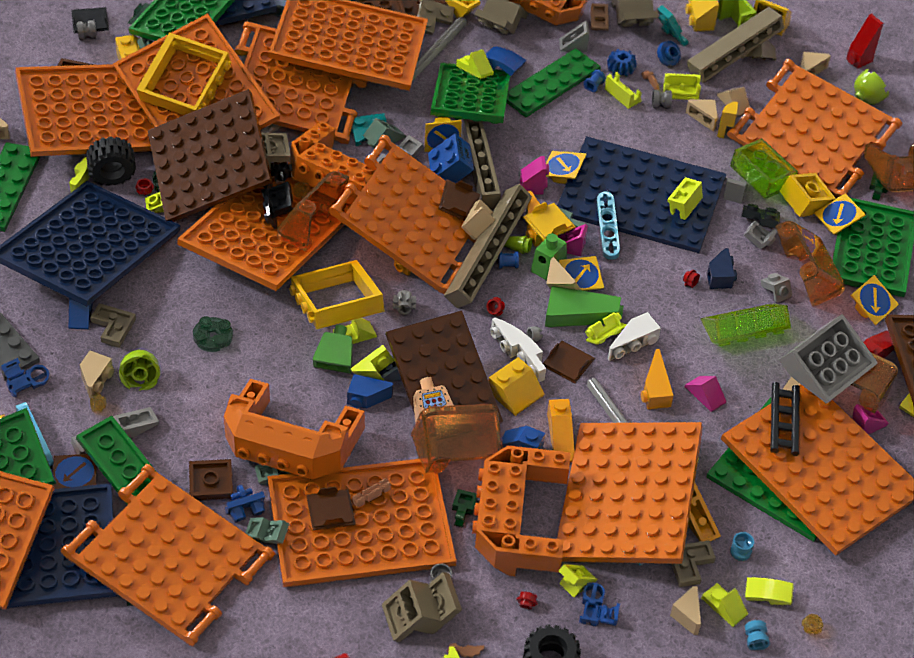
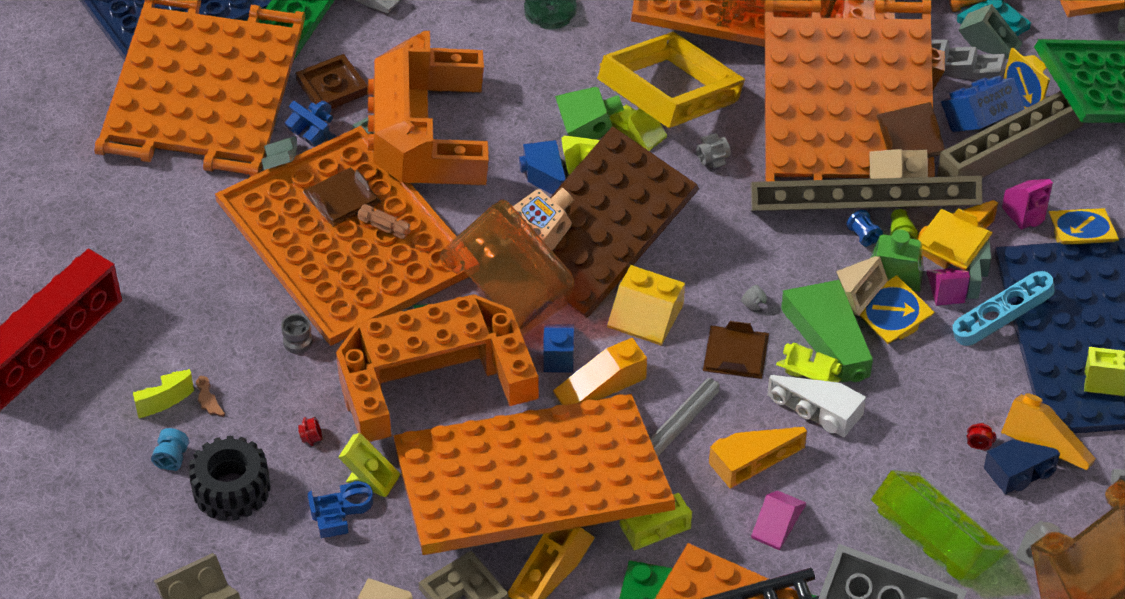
camera: 70 degrees right, 0 degrees up
dark tan bracket [382,572,462,642] -> none
red plate [486,297,505,316] -> none
white slope [490,318,546,382] -> none
none -> light orange slope [1001,393,1096,470]

